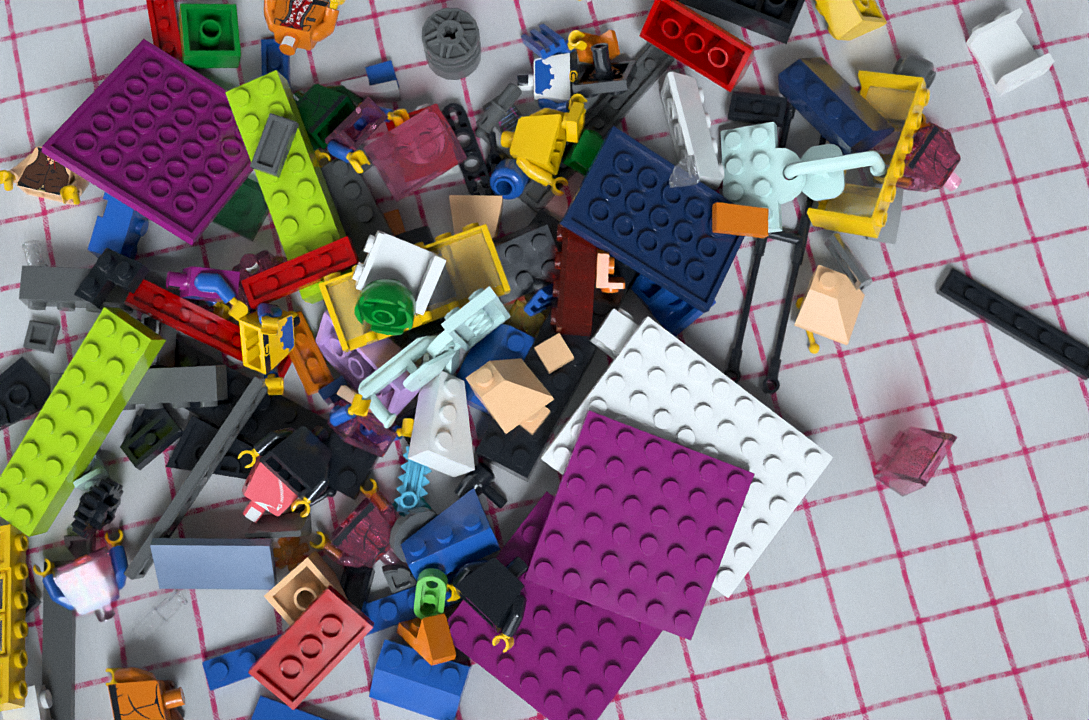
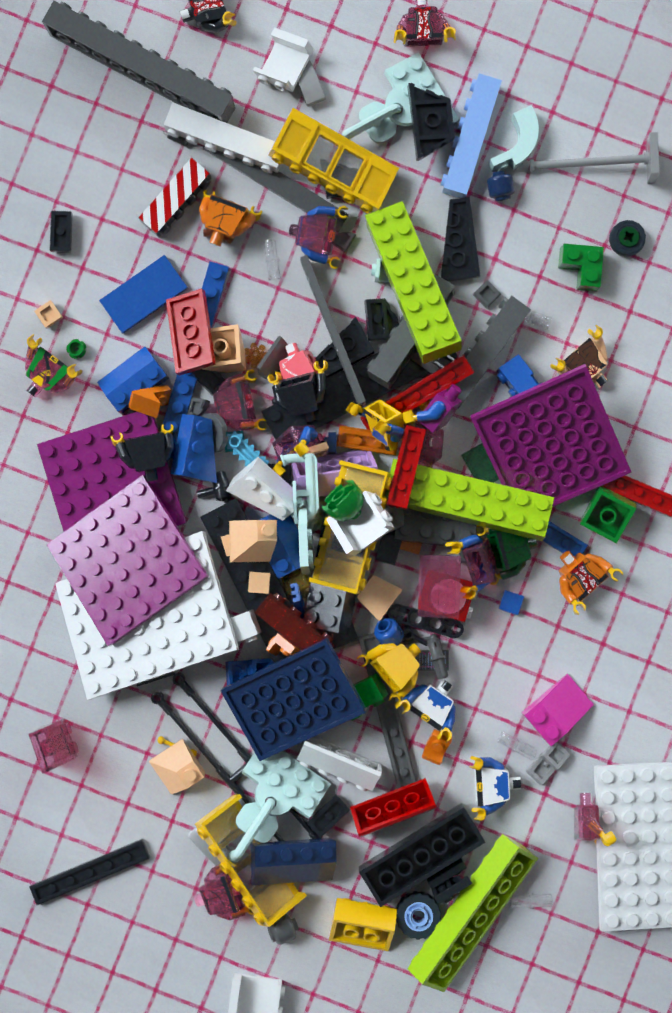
camera: 125 degrees right, 10 degrees up
black gear [71,477,123,539] -> none
black plate [74,247,150,309] -> none
tile [150,538,278,590] -> none
dark grey tile [250,113,299,178] -> none
light grey slope [341,76,402,103] -> none
bright green plate [414,568,448,619] -> none
dark grey wheel [422,8,481,80] -> none
blue tile [521,23,567,60] -> none
yellow plate [562,102,585,143] -> none
black plate [572,43,637,98] -> none
clear tile [670,154,700,188] -> none
orange tile [712,202,768,238] -> none
dark grey slope [824,233,873,290] -> none

